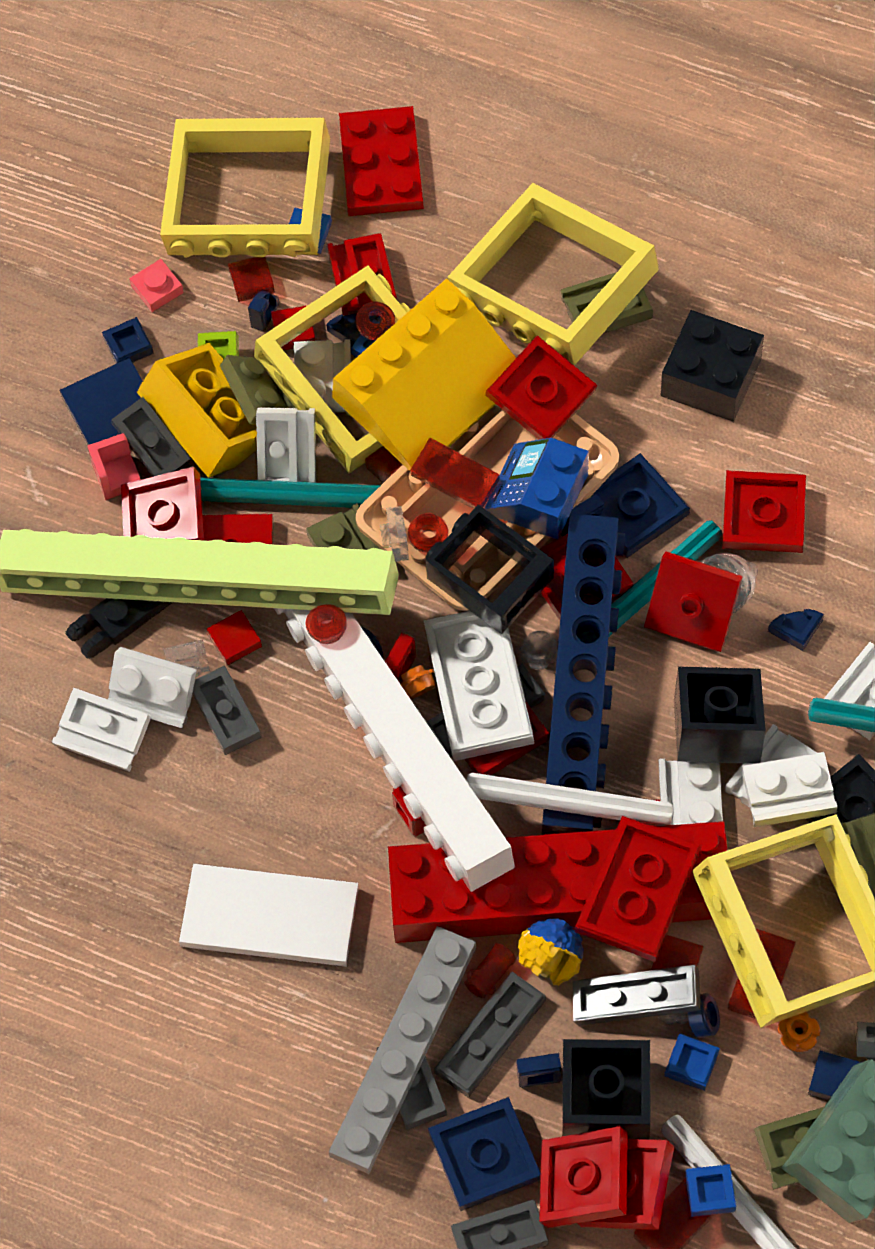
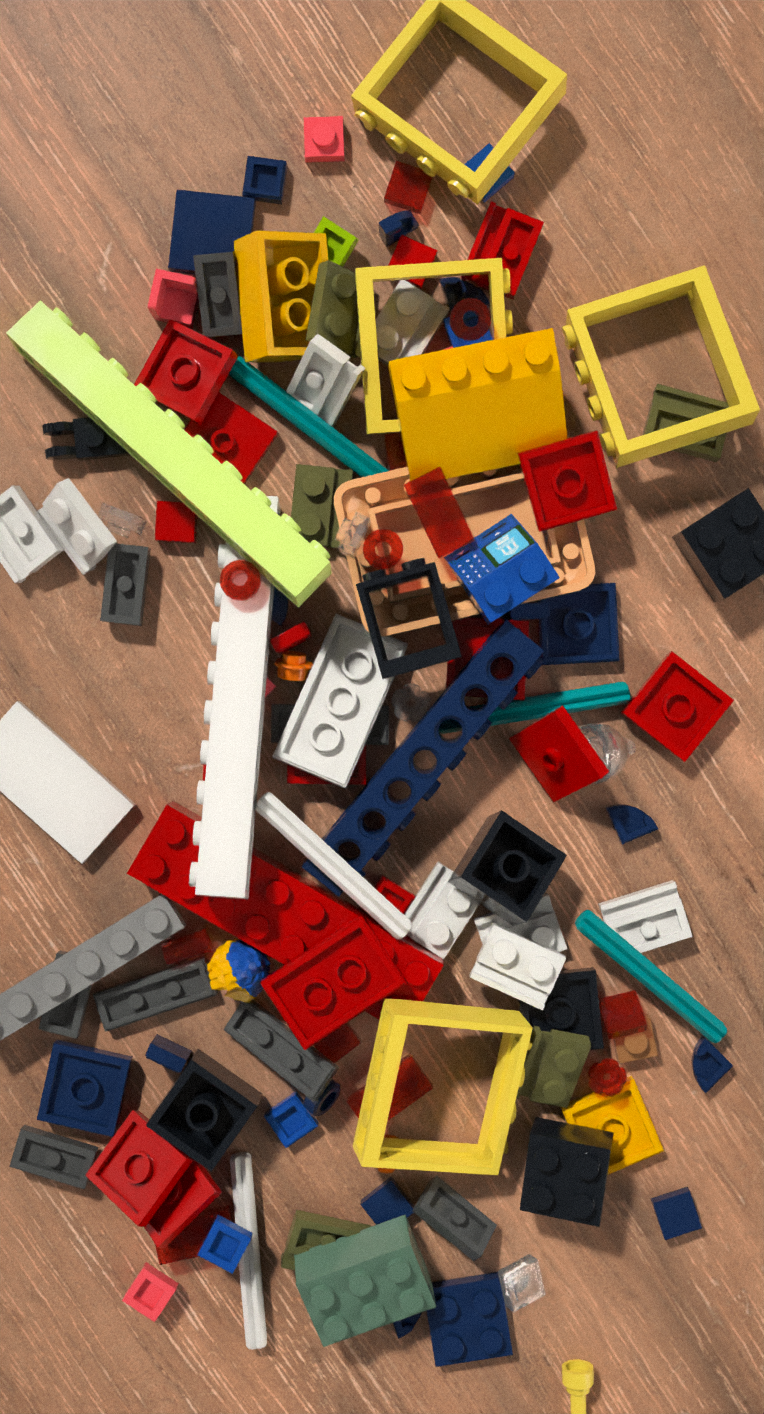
camera: 30 degrees right, 25 degrees up
red plate [339,106,424,216] -> none

